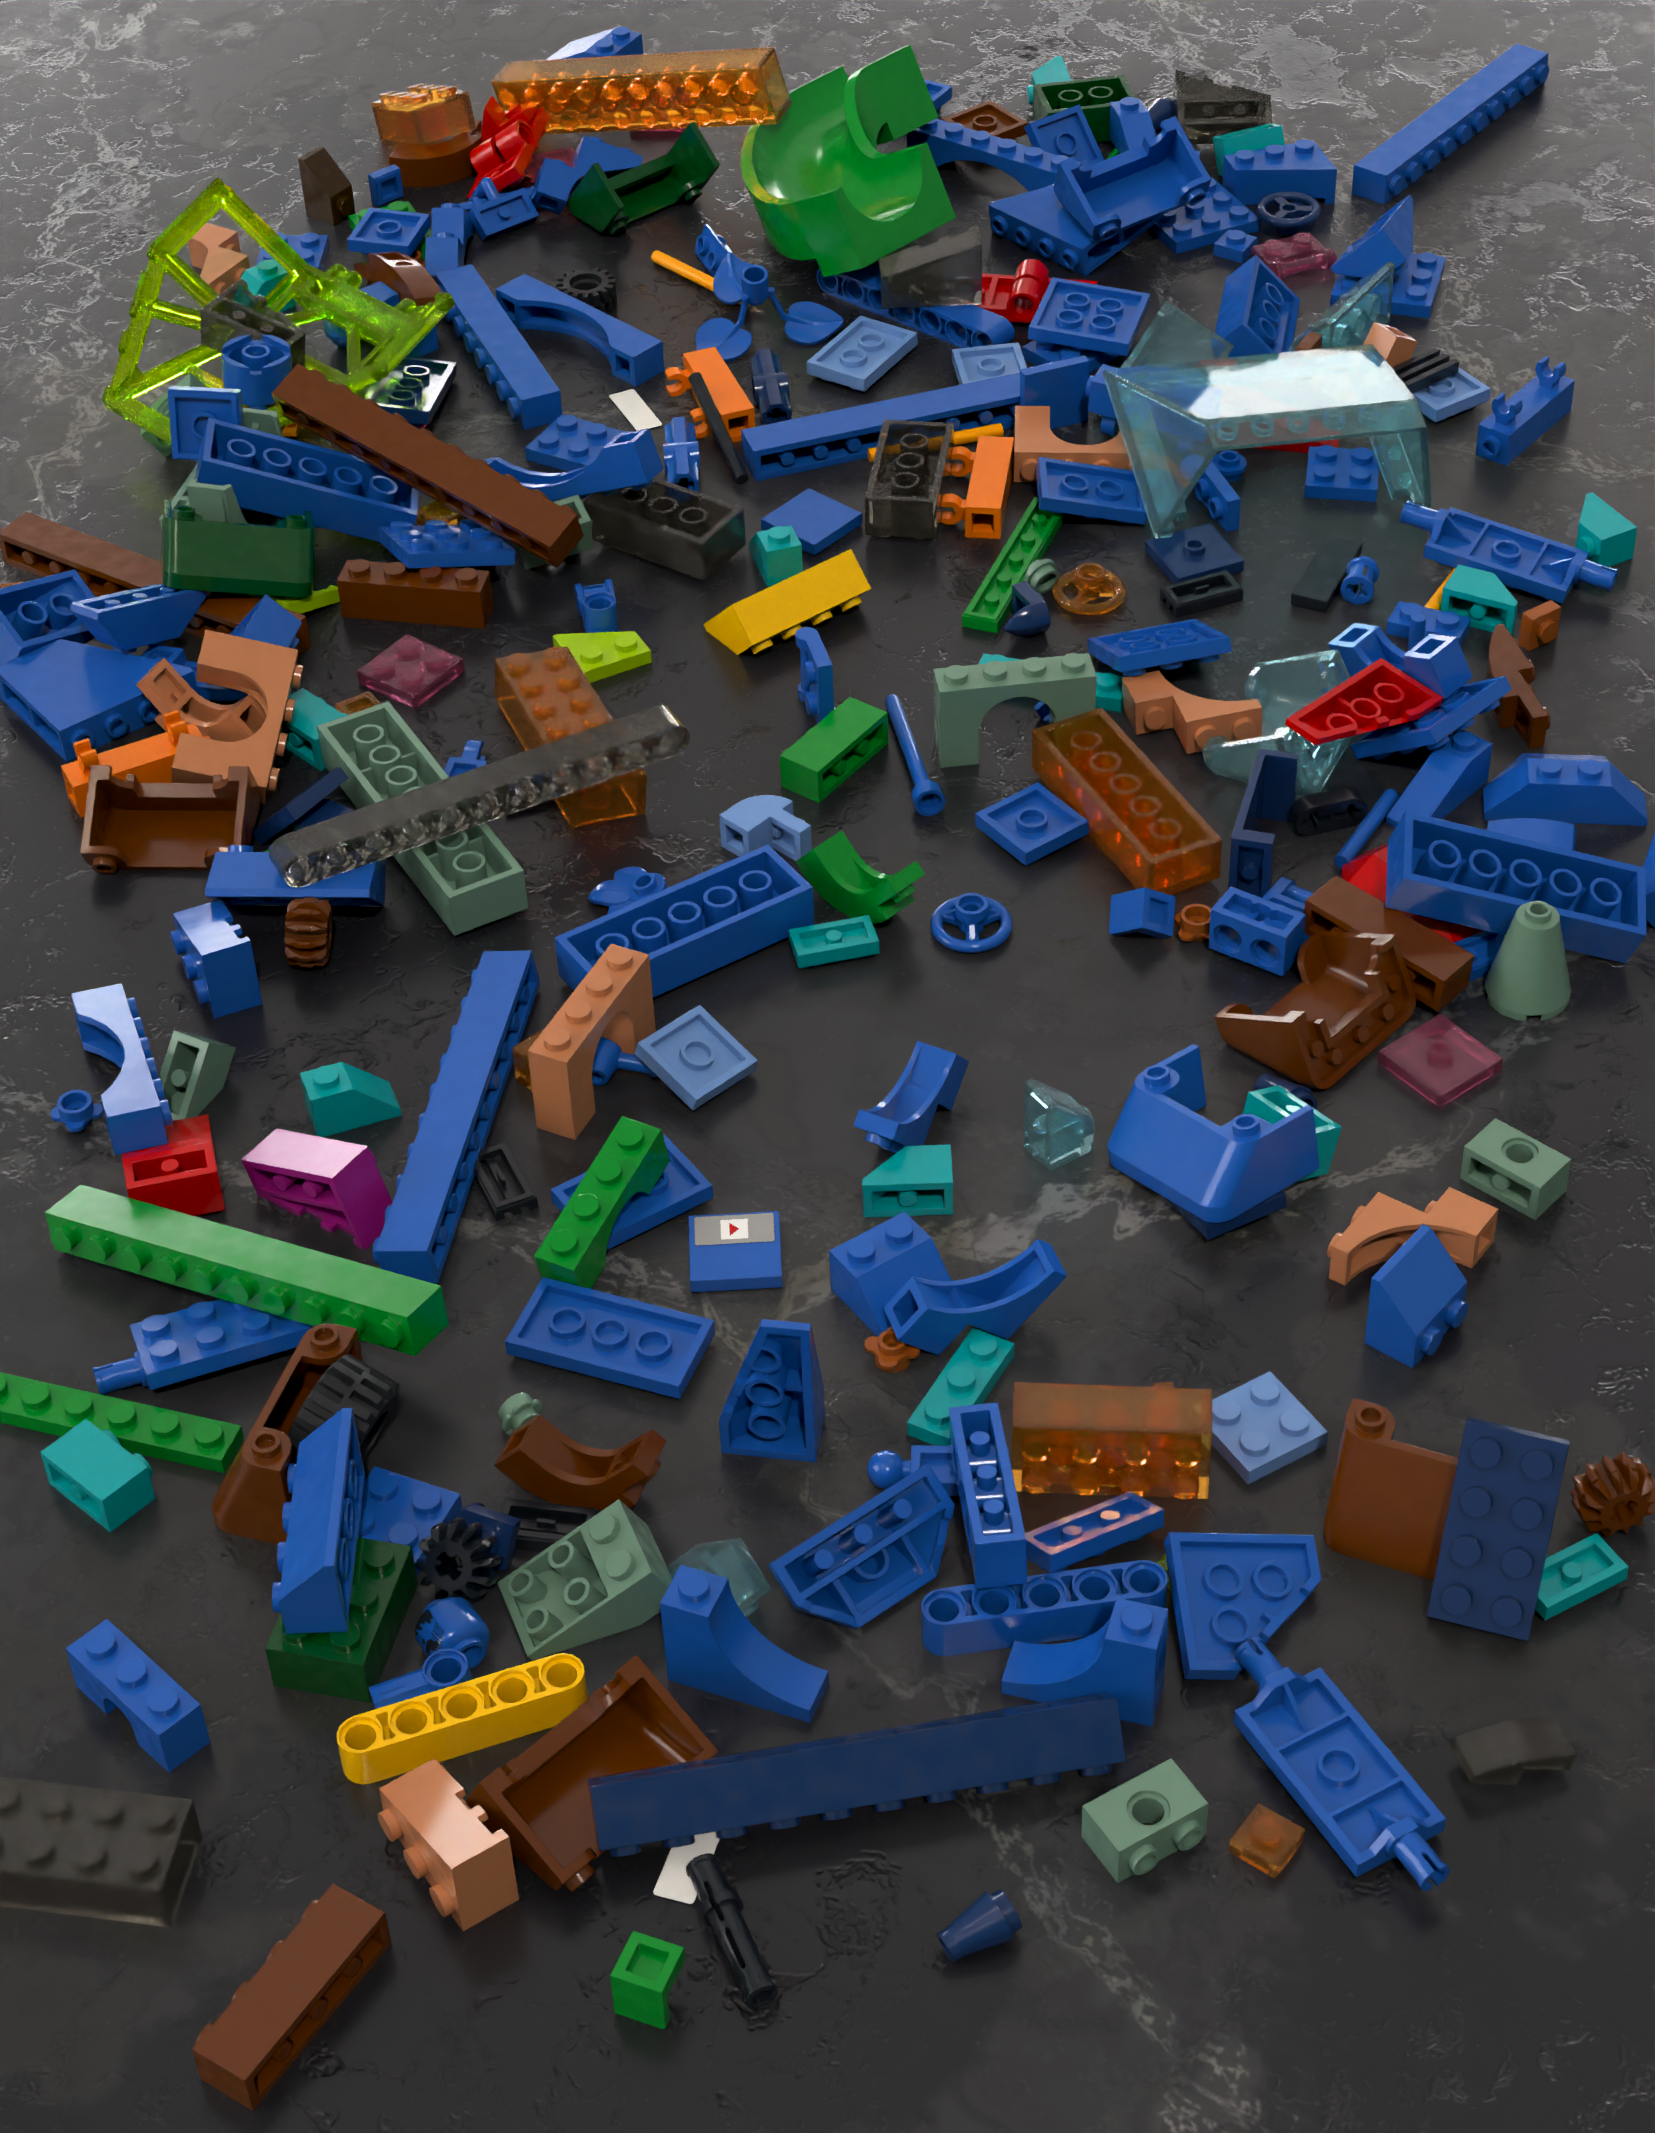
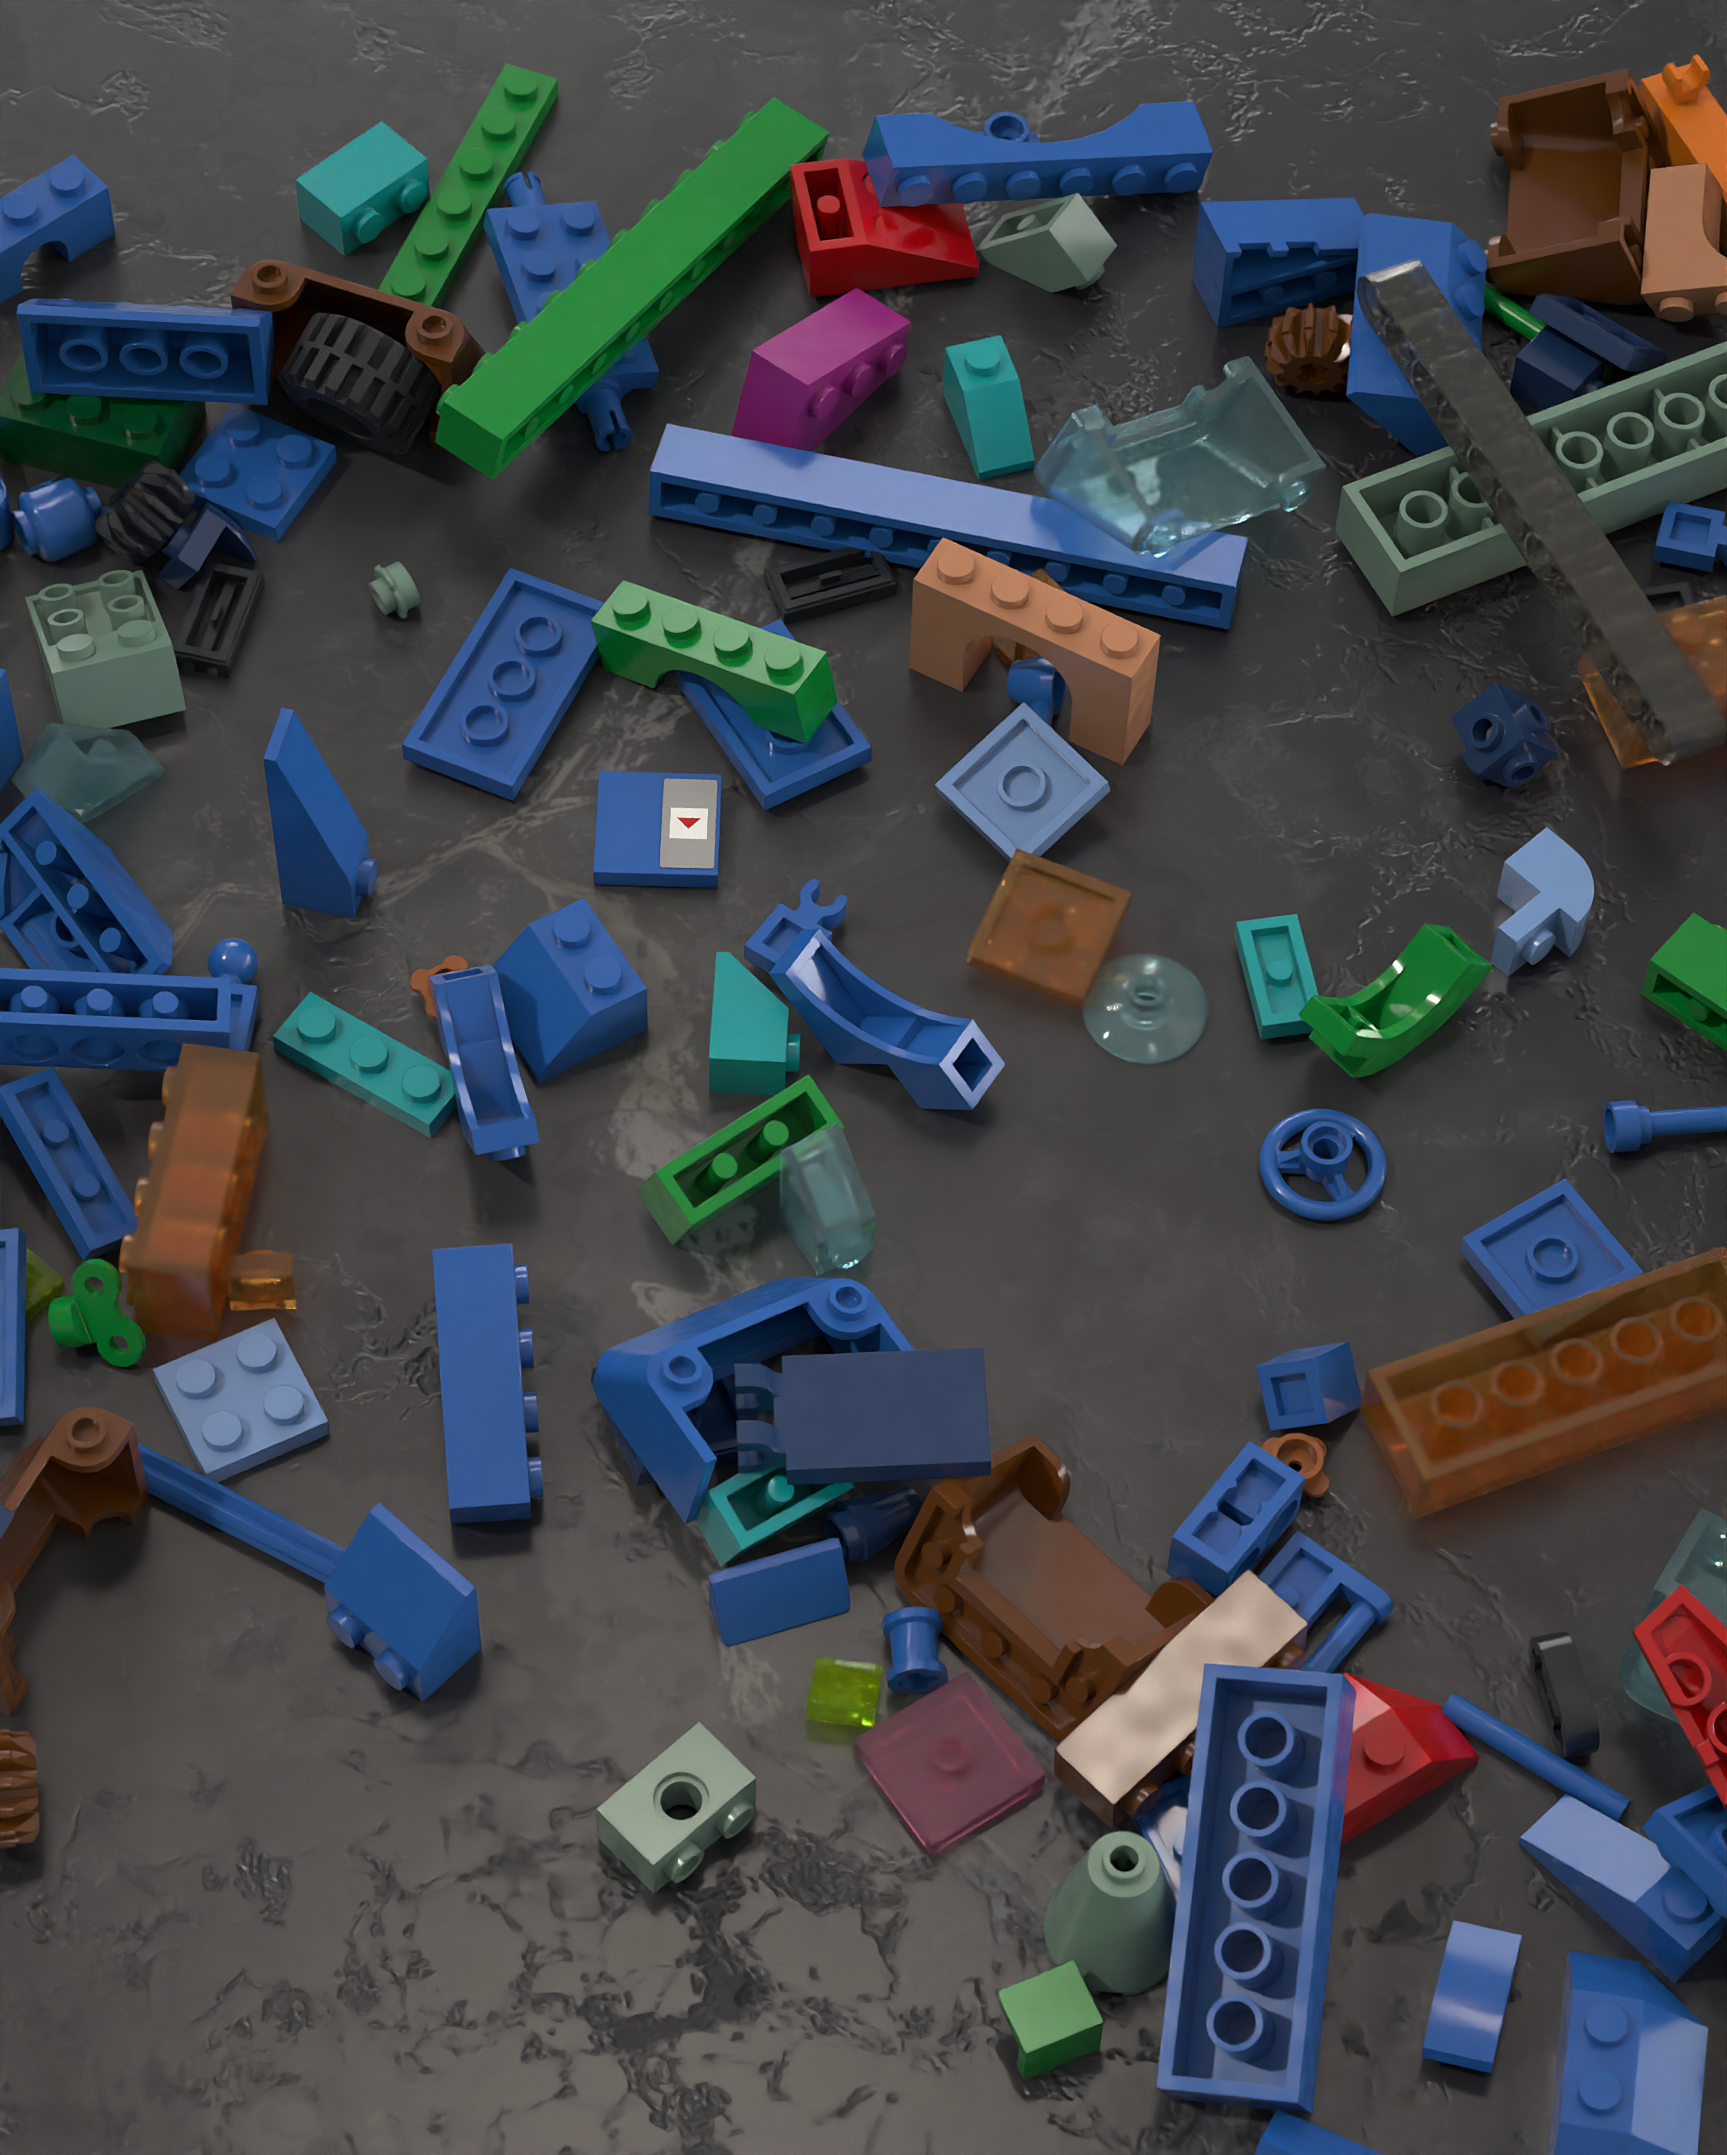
camera: 90 degrees right, 15 degrees up
reddish brown arch [494,1414,666,1512] -> none
blue brick [555,844,814,998] -> none
blue plate [588,866,667,914] -> none
dark blue panel [1228,749,1299,898] -> none
nougat arch [1327,1187,1498,1286] -> none
none -> green piece [48,1259,147,1367]
none -> blue axle [138,1442,346,1584]
none -> blue wedge [432,1244,543,1524]
none -> green brick [636,1074,845,1246]
none -> blue slope [709,1538,851,1646]
none -> dark blue tile [734,1348,991,1485]
none -> blue plate [744,878,847,973]
none -> clear neon green tile [806,1657,883,1728]
none -> blue bush [882,1607,948,1695]
none -> clear orange plate [966,848,1132,1008]
none -> green panel [998,1960,1104,2079]
none -> clear light blue windscreen [1033,356,1326,557]
none -> clear light blue dish [1082,954,1208,1063]
none -> dark blue brick [1451,682,1558,789]

